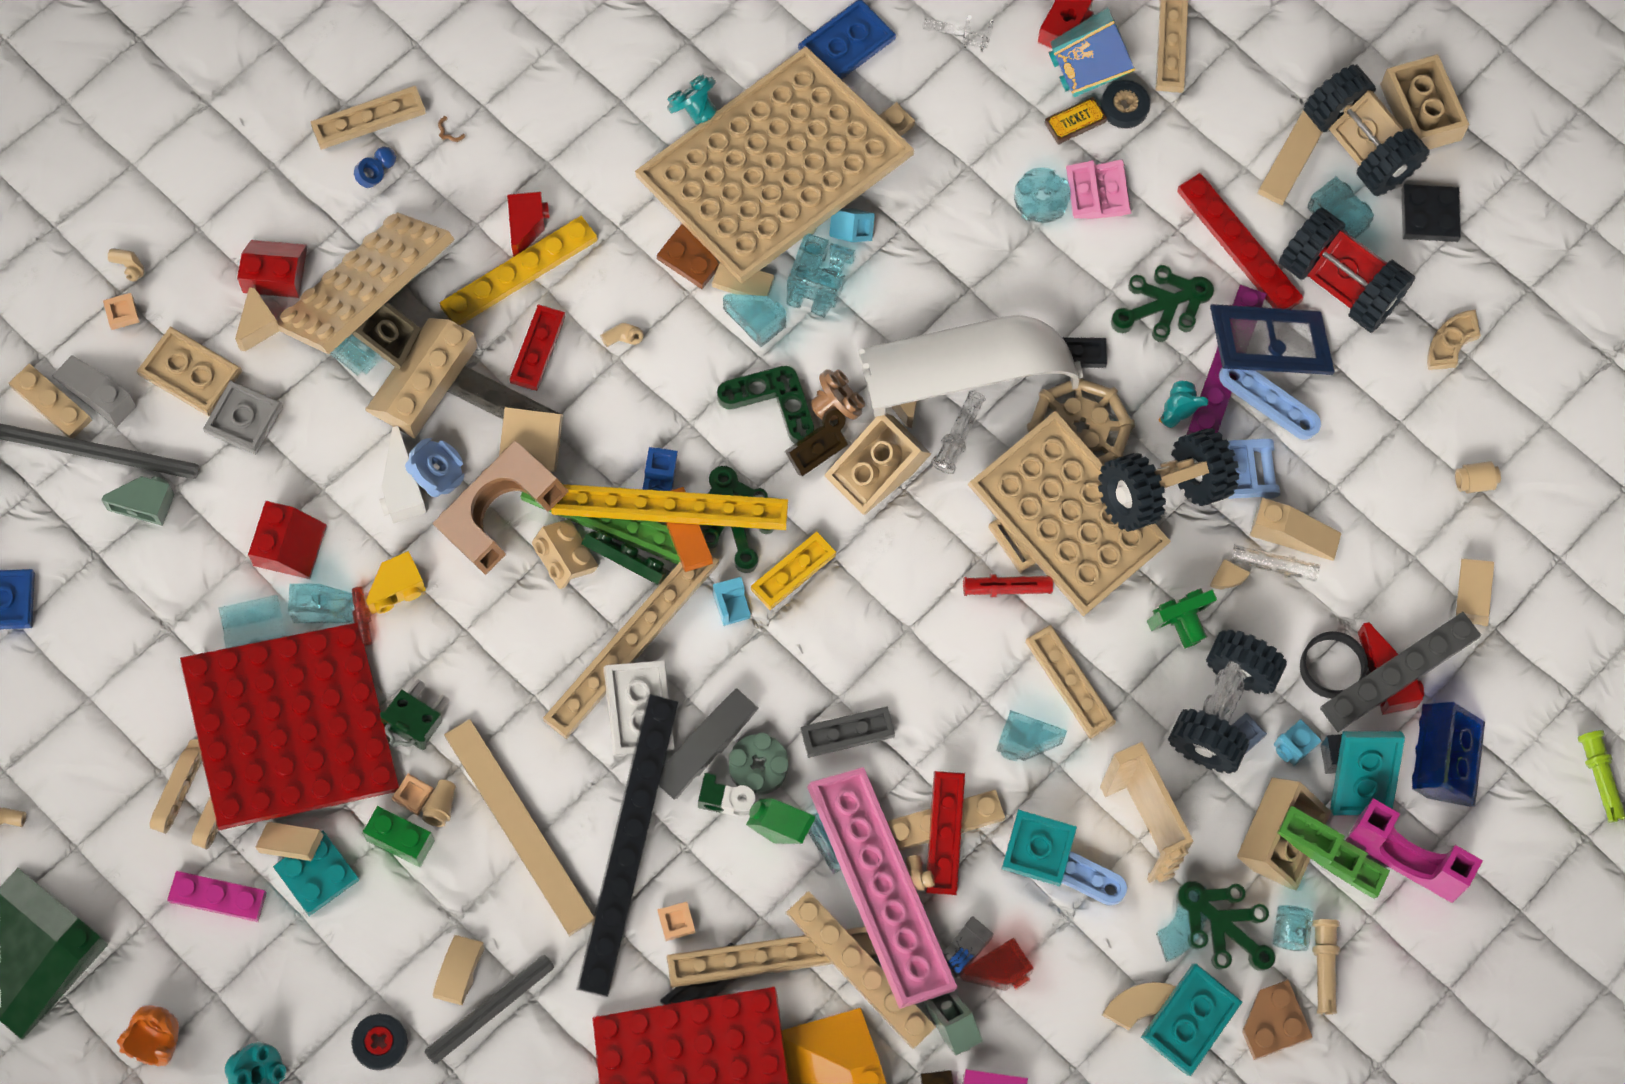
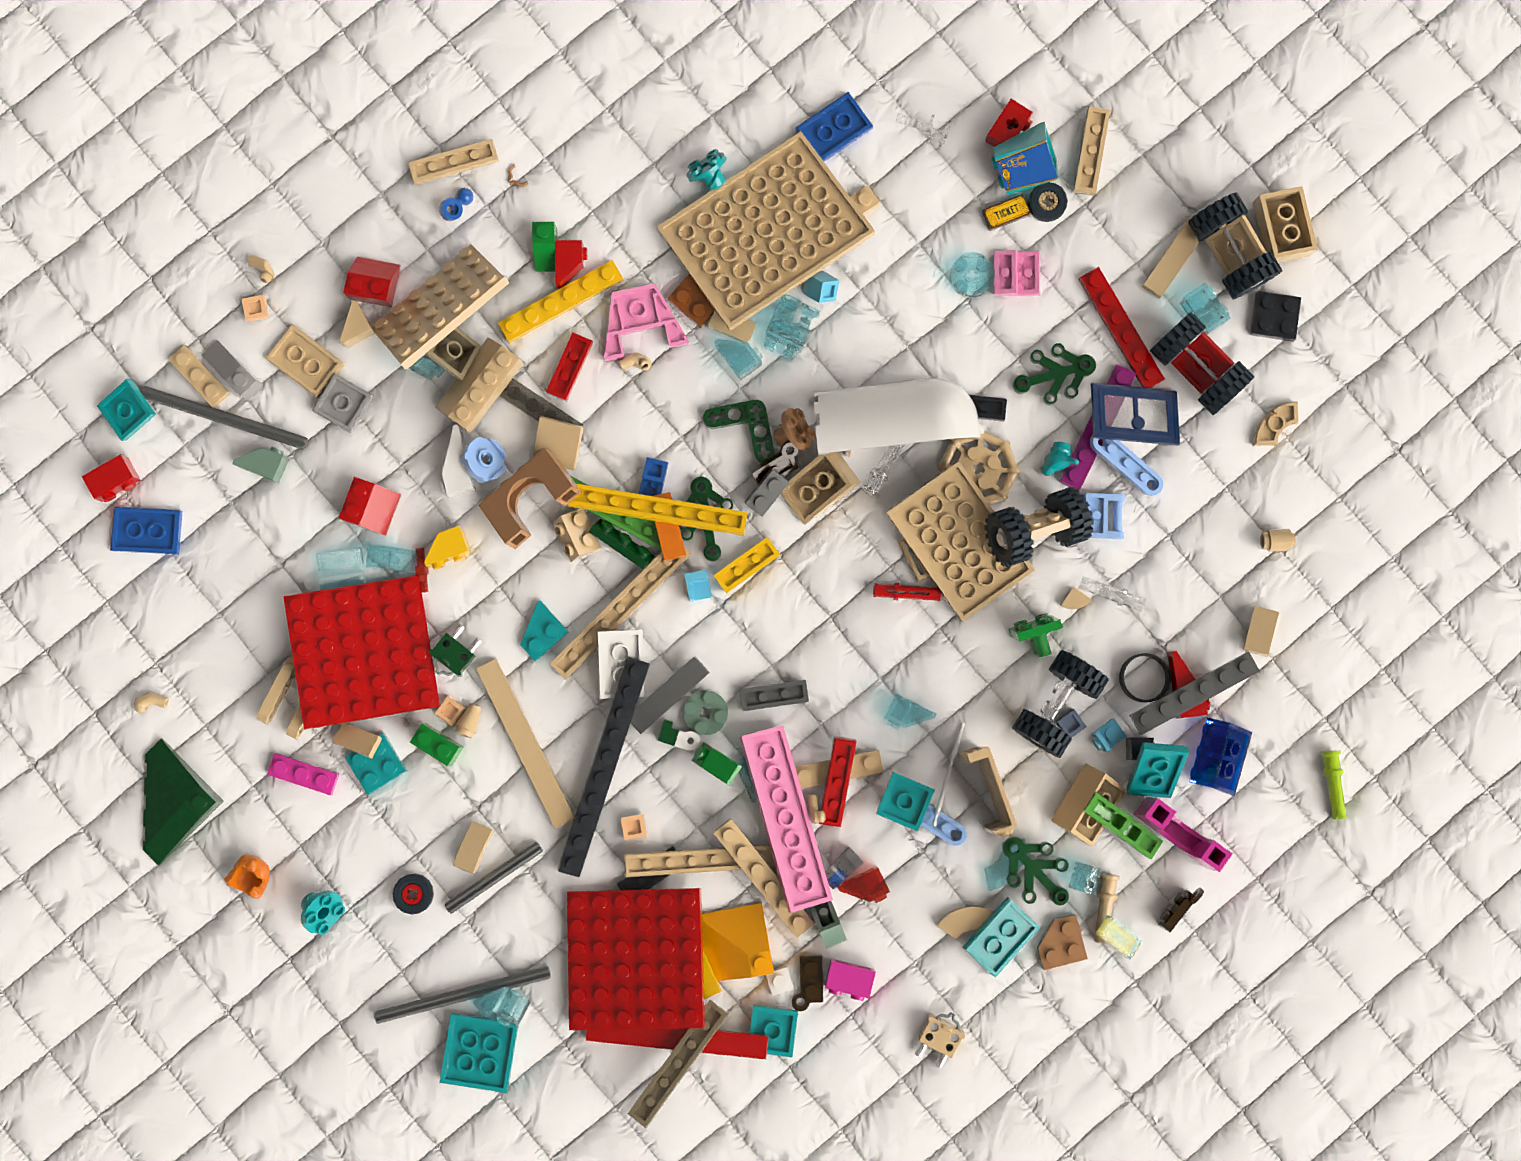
camera: 10 degrees right, 15 degrees up
tan tile [1025,625,1116,739] -> none
tan slope [1249,498,1341,561] -> none
none -> teal wing [520,600,569,662]
none -> green slope [532,221,557,272]
none -> bright pink wing [604,283,689,362]
none -> plate [744,468,790,517]
none -> white piece [931,723,965,826]
none -> clear light blue tile [1096,915,1143,960]
none -> dark brown hinge [1158,887,1204,933]

